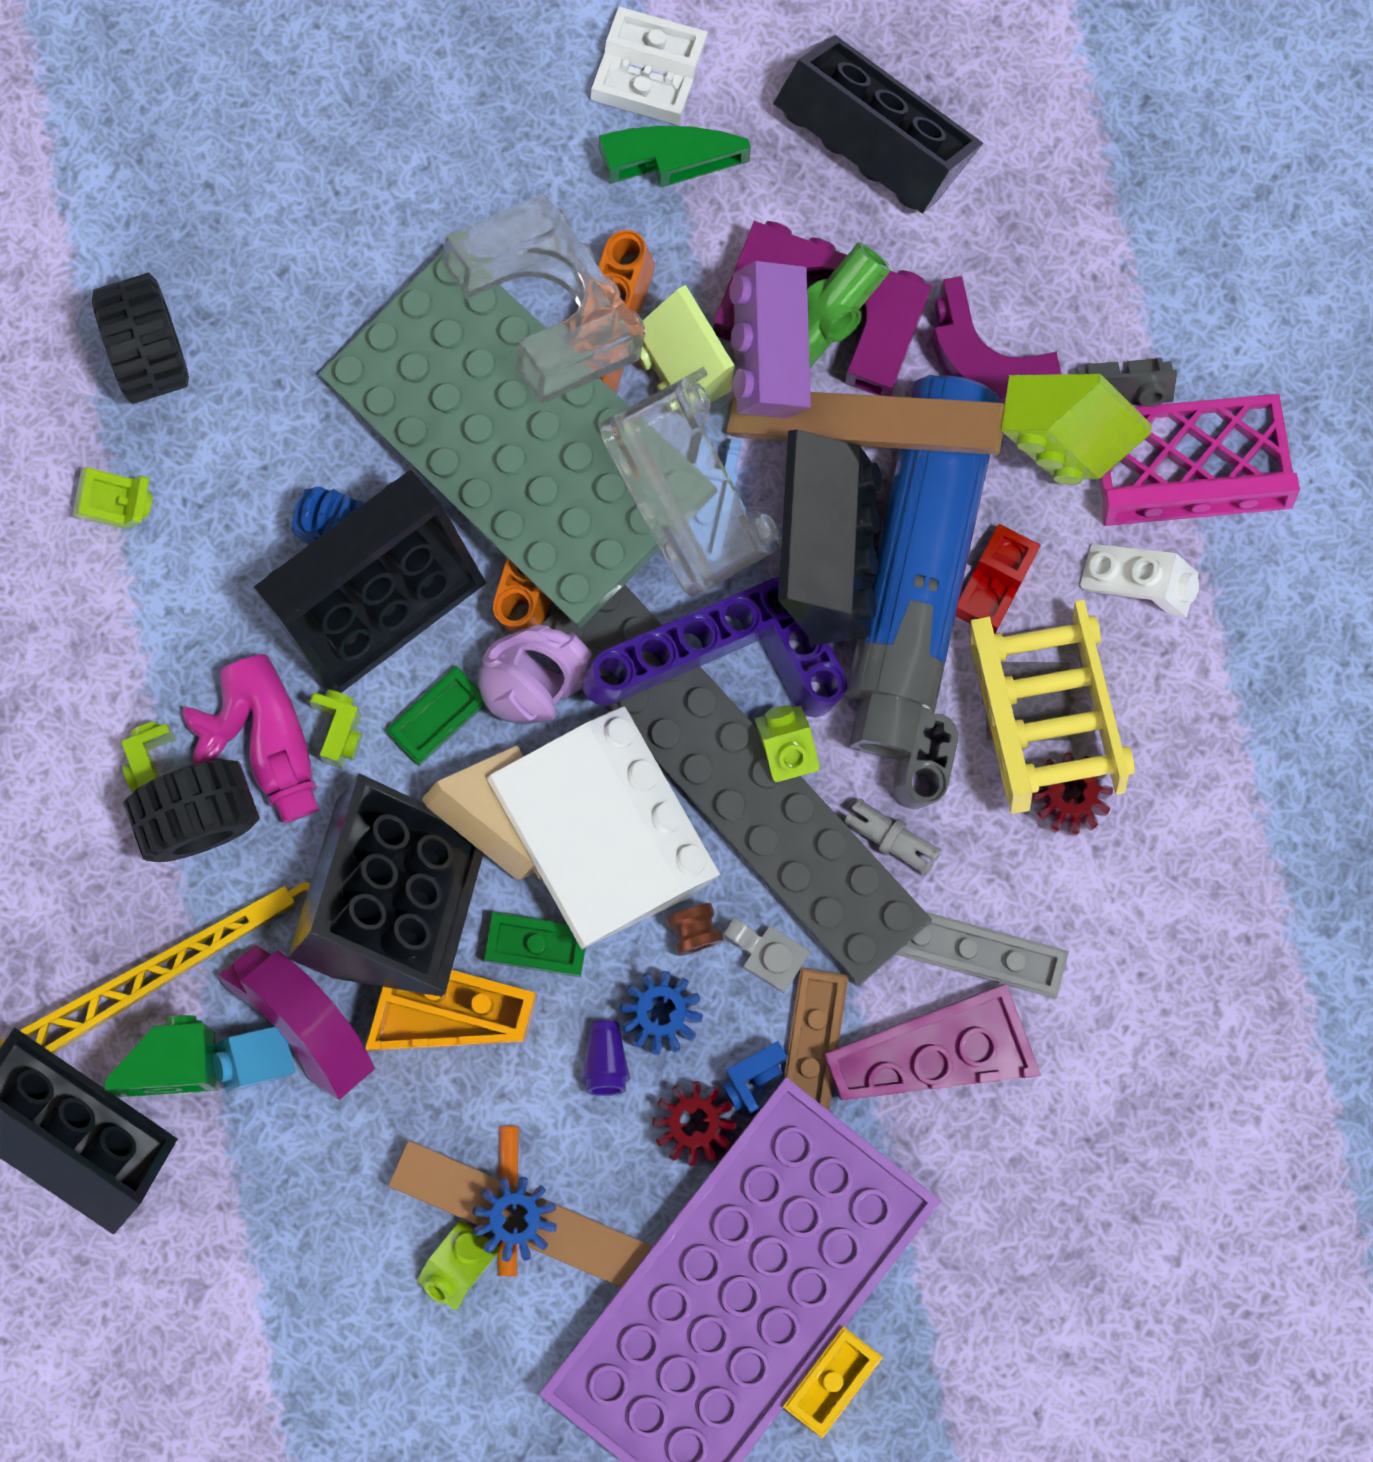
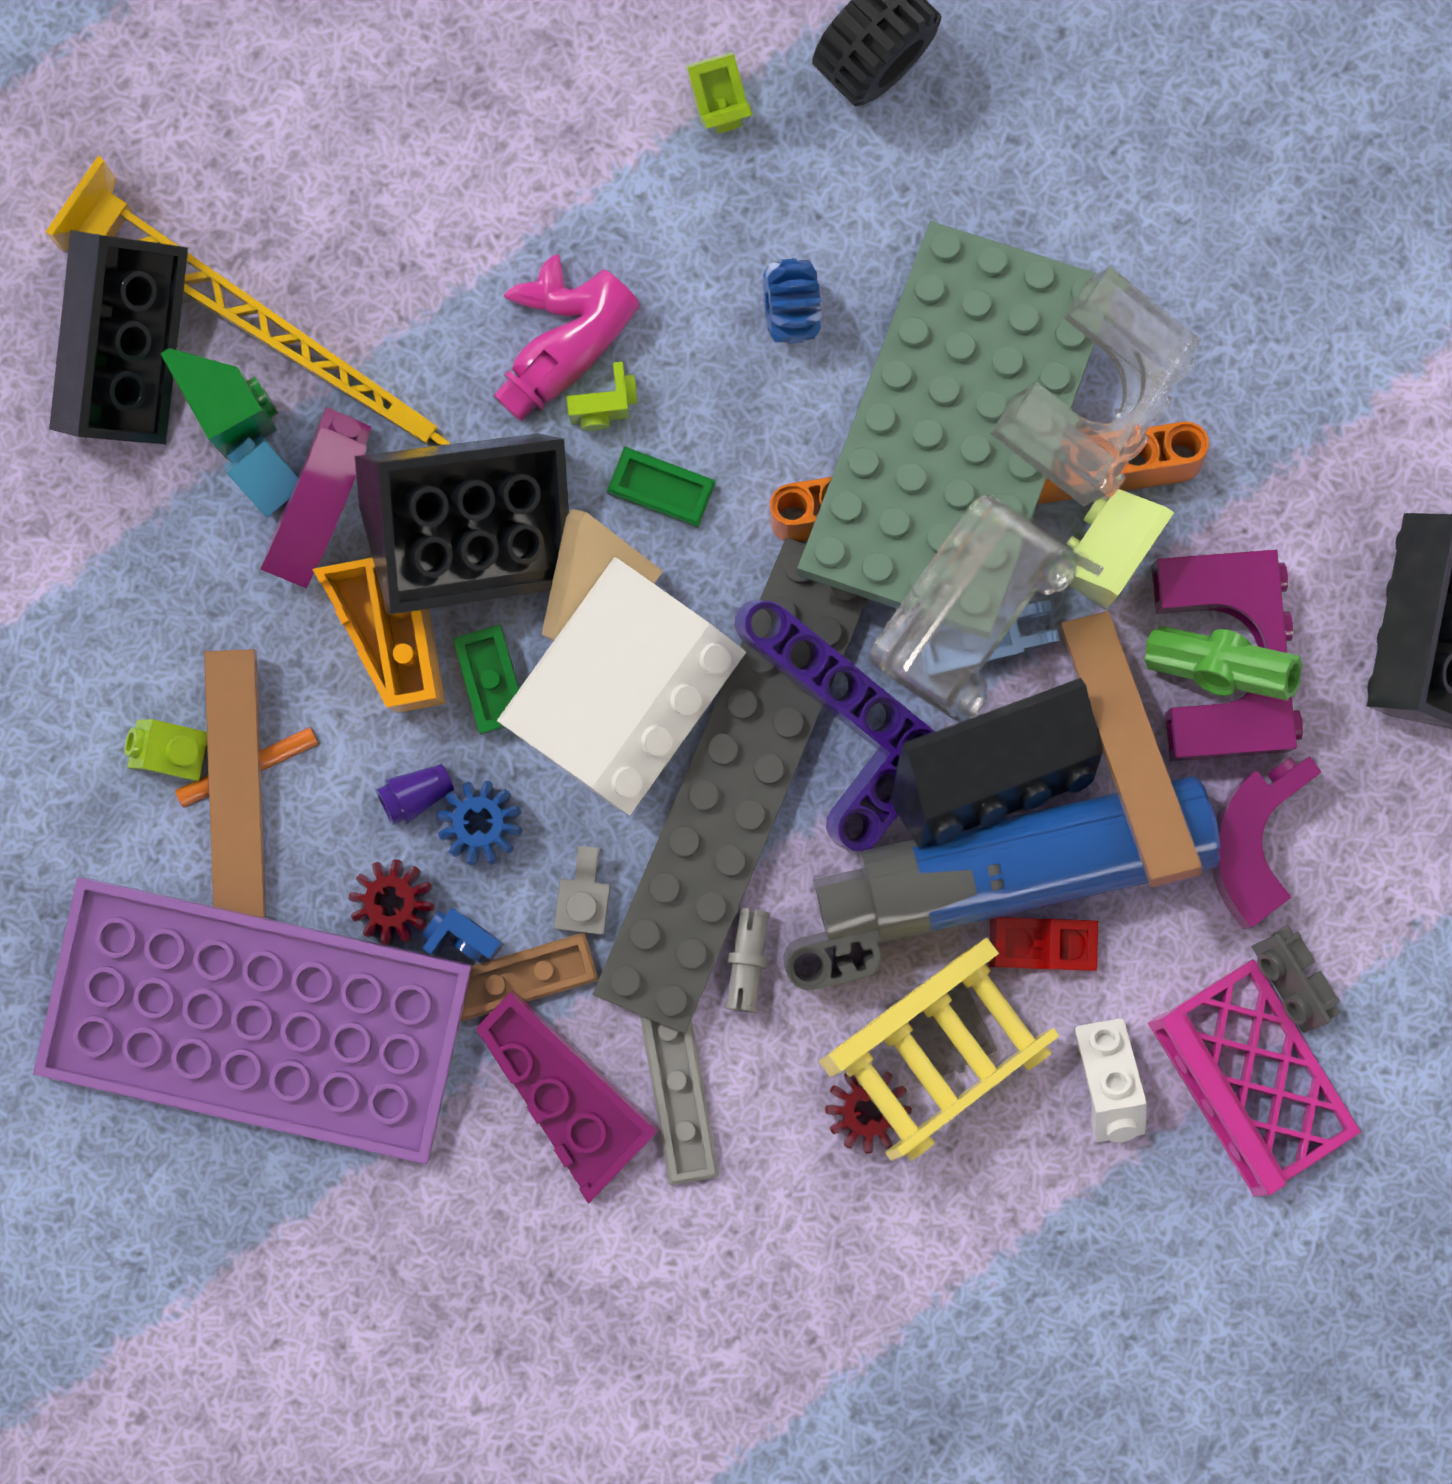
camera: 70 degrees right, 5 degrees up
lime bracket [121,722,176,792] -> none
black tyre [123,759,260,862] -> none
black slope [254,469,487,693] -> none
blue gear [472,1177,557,1262] -> none
lavender helmet [479,624,592,725] -> none
white slope [590,6,708,125] -> none
green slope [599,126,751,188] -> none
copper wheel [665,903,724,956] -> none
medium lavender brick [730,261,811,418] -> none
lime bracket [754,706,820,782] -> none
yellow slope [783,1326,883,1438] -> none
lime slope [1001,374,1152,485] -> none

